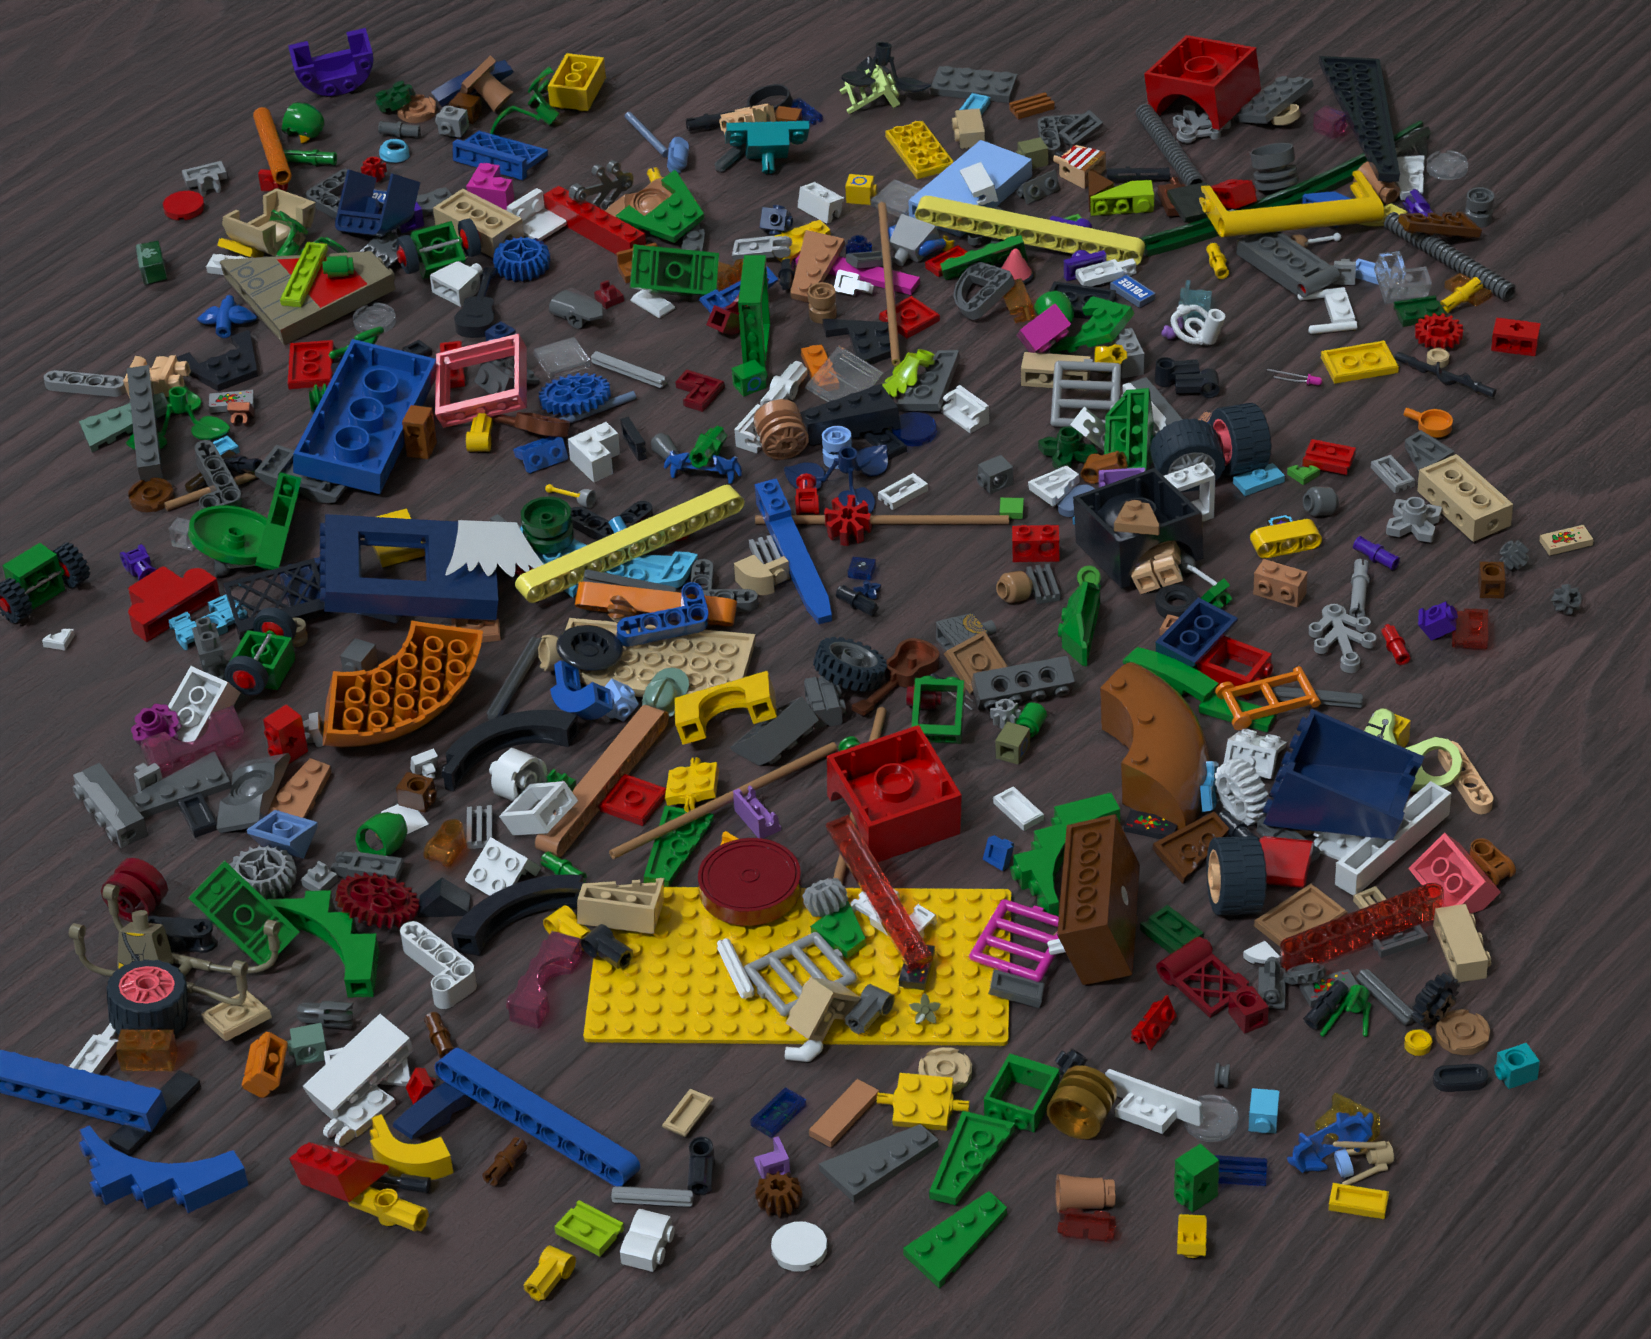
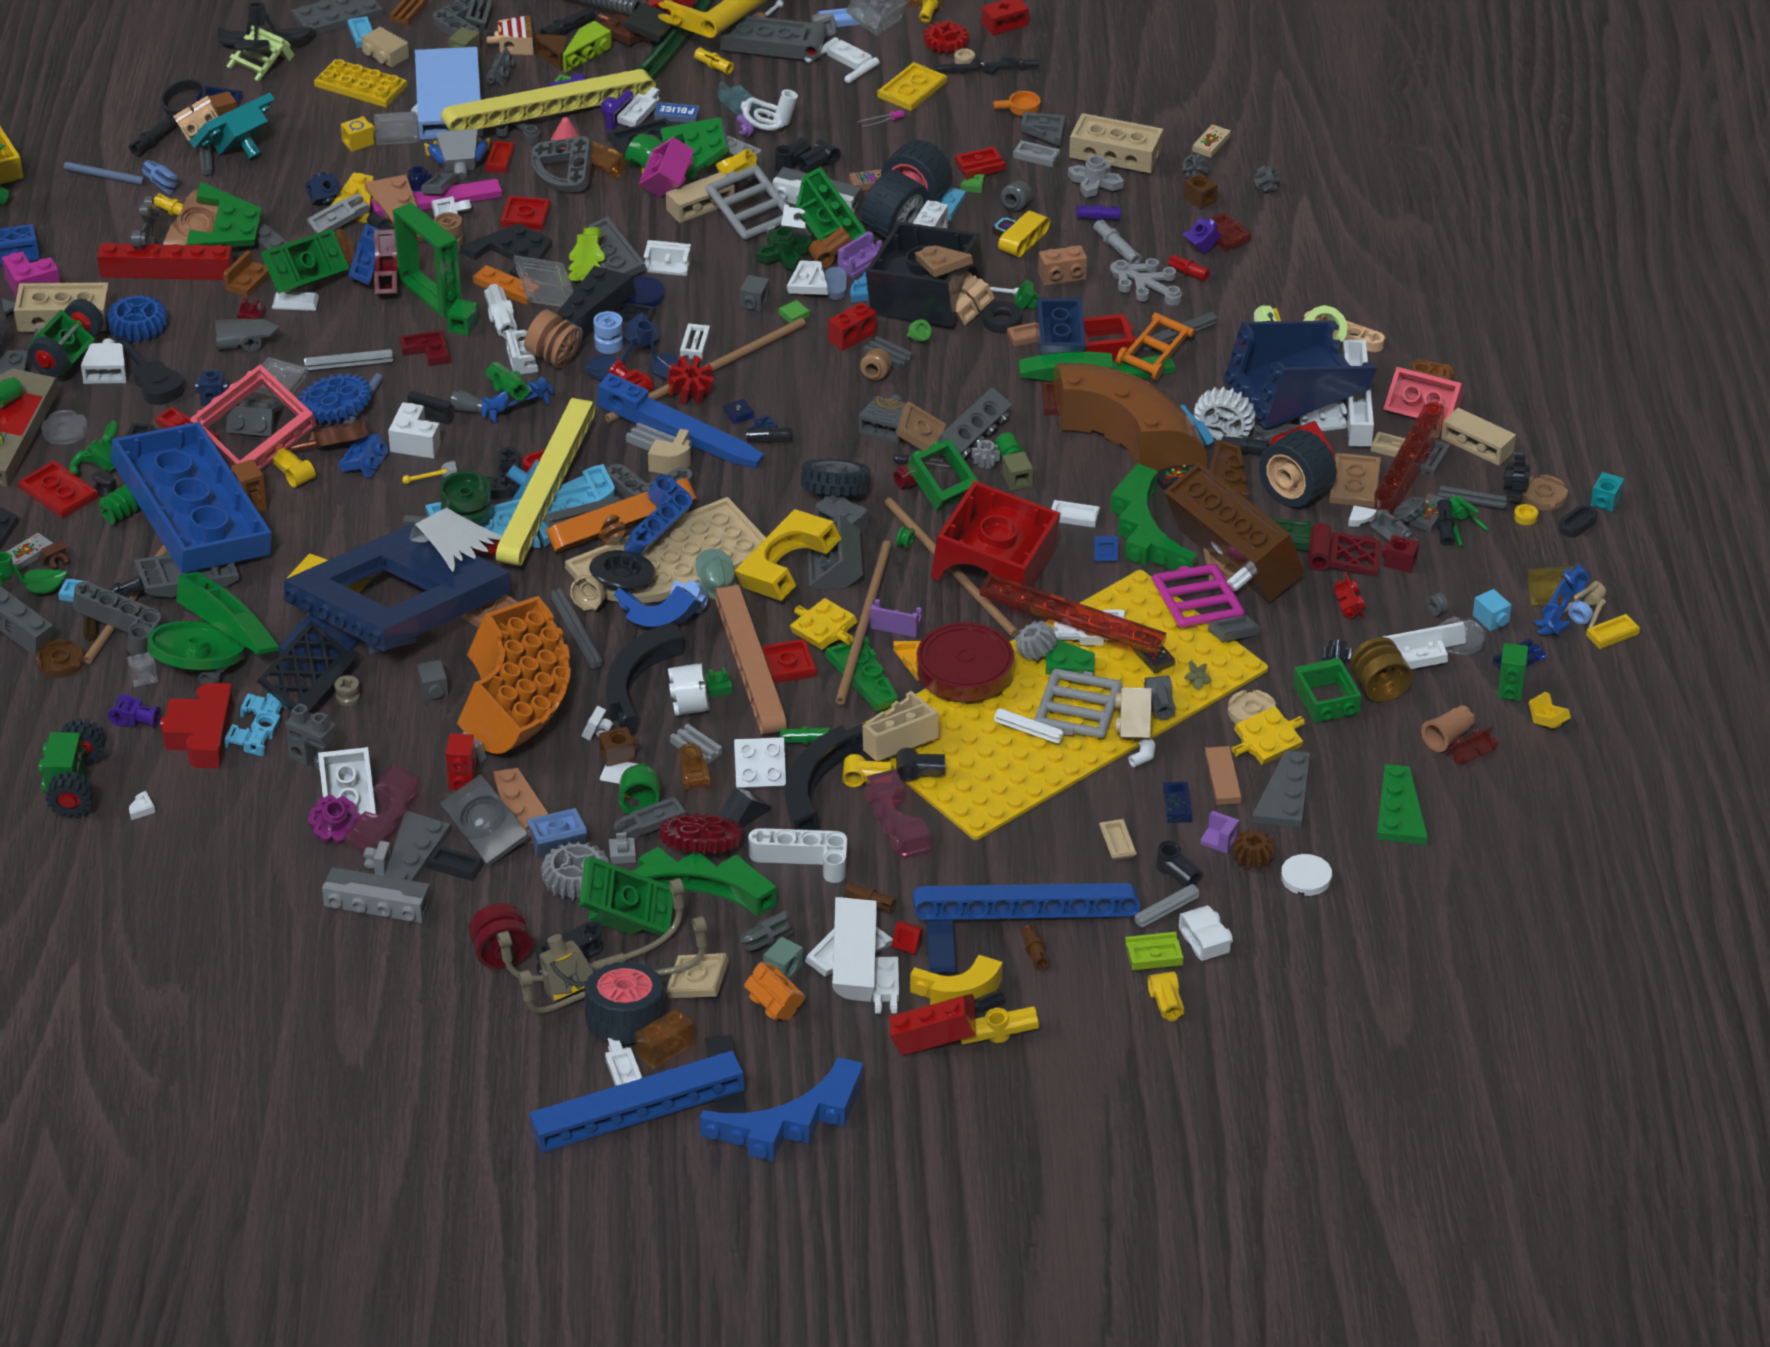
camera: 45 degrees left, 0 degrees up
brick [224,607,297,695] -> none
white window [499,781,578,835] -> none
white bracket [506,188,567,241] -> none
white hinge [798,182,844,224] -> none
copper piece [852,638,940,715] -> none
medium nougat piece [878,202,900,366] -> none
green wing [929,1111,1015,1205] -> none
green wing [940,235,1028,280] -> none
white hinge [960,162,998,205] -> none
green wedge [1058,582,1101,666] -> none
white bracket [1224,729,1287,779] -> none
dark green plate [1393,295,1445,327] -> none

